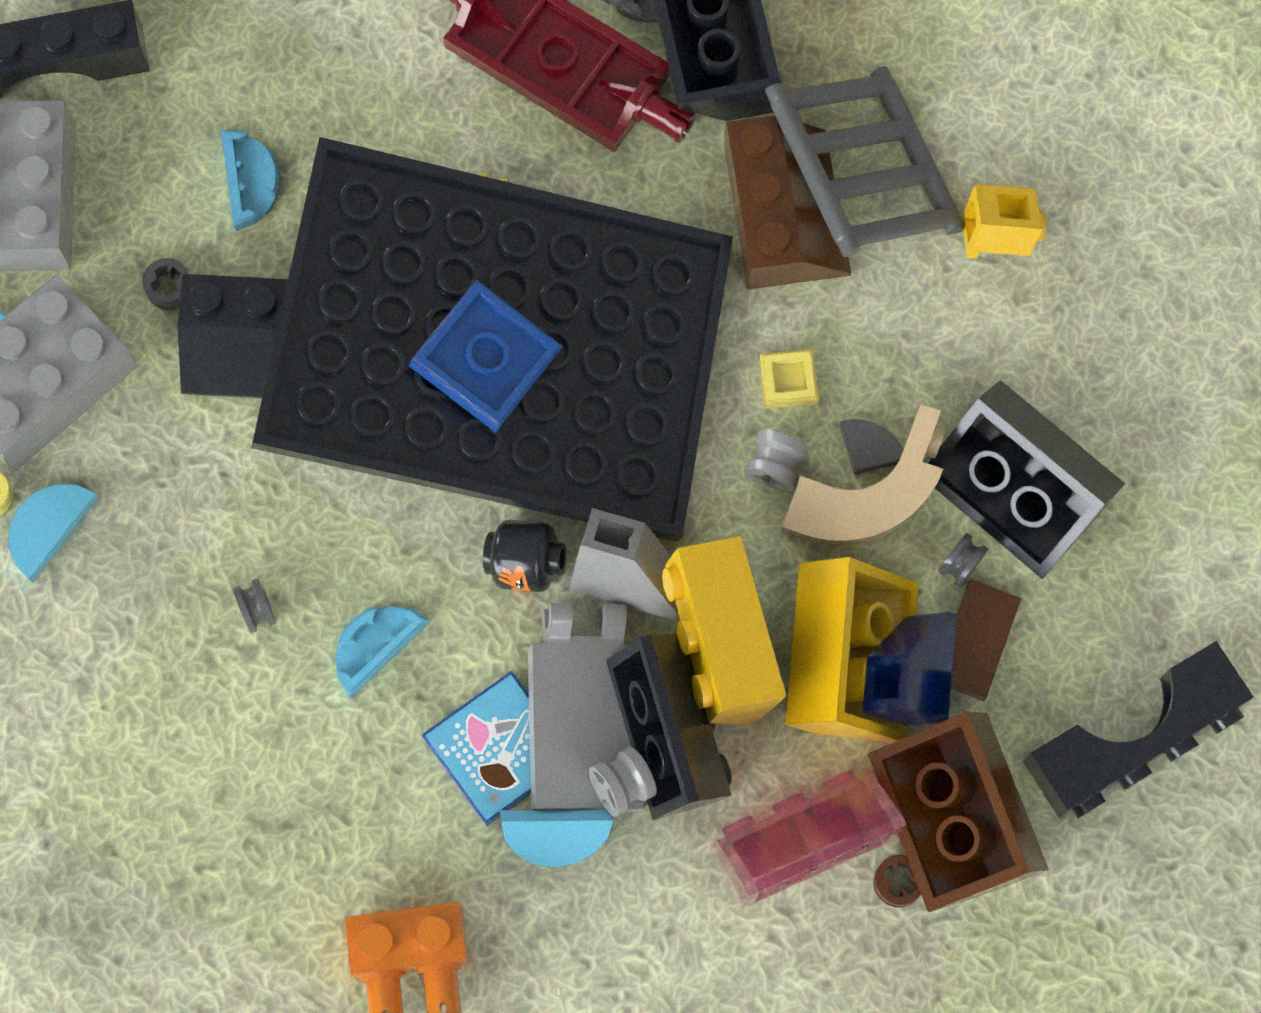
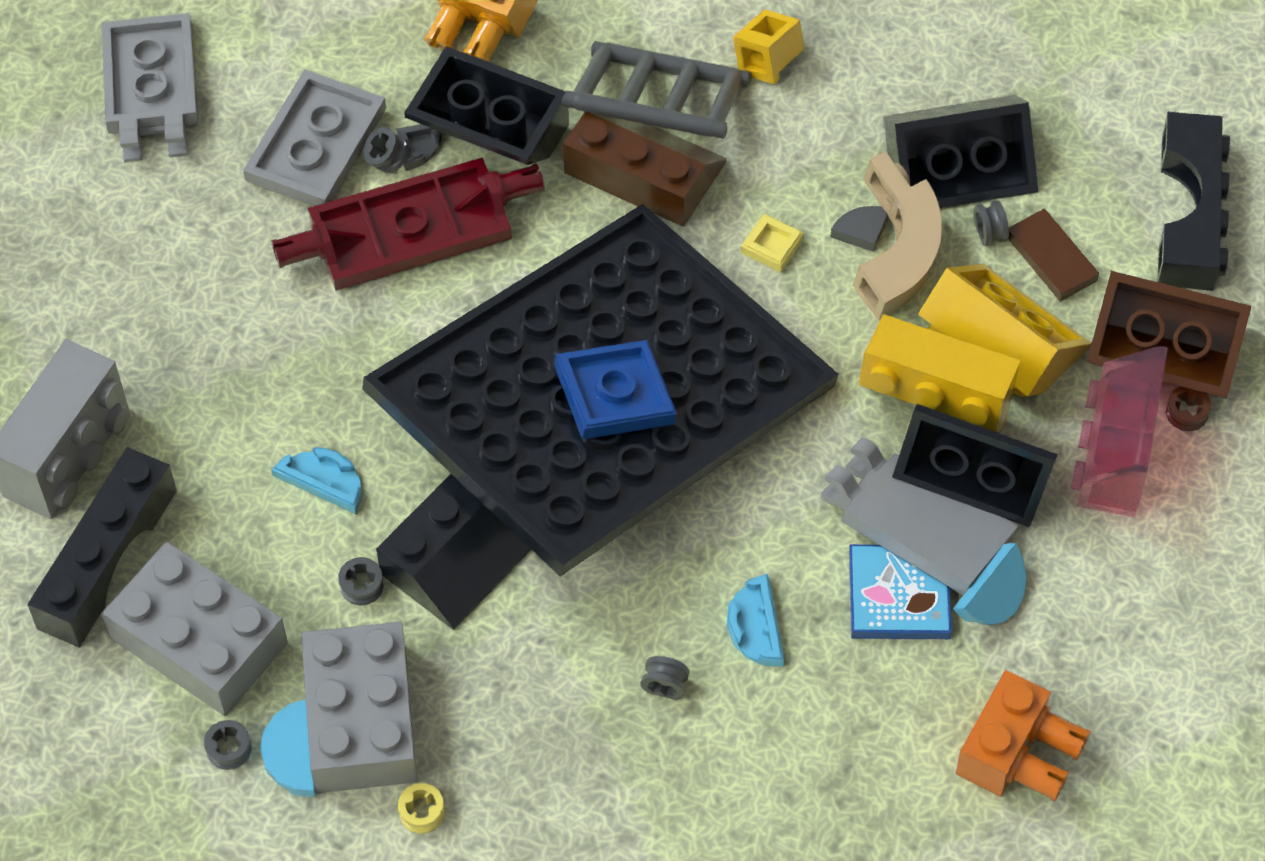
camera: 50 degrees left, 15 degrees down
medium azure tile [8,484,99,583] -> none
black head [483,520,567,592] -> none
light grey slope [569,508,678,620] -> none
light grey wheel [589,746,657,817] -> none
light grey wheel [744,430,809,492] -> none
clear blue slope [862,612,956,726] -> none

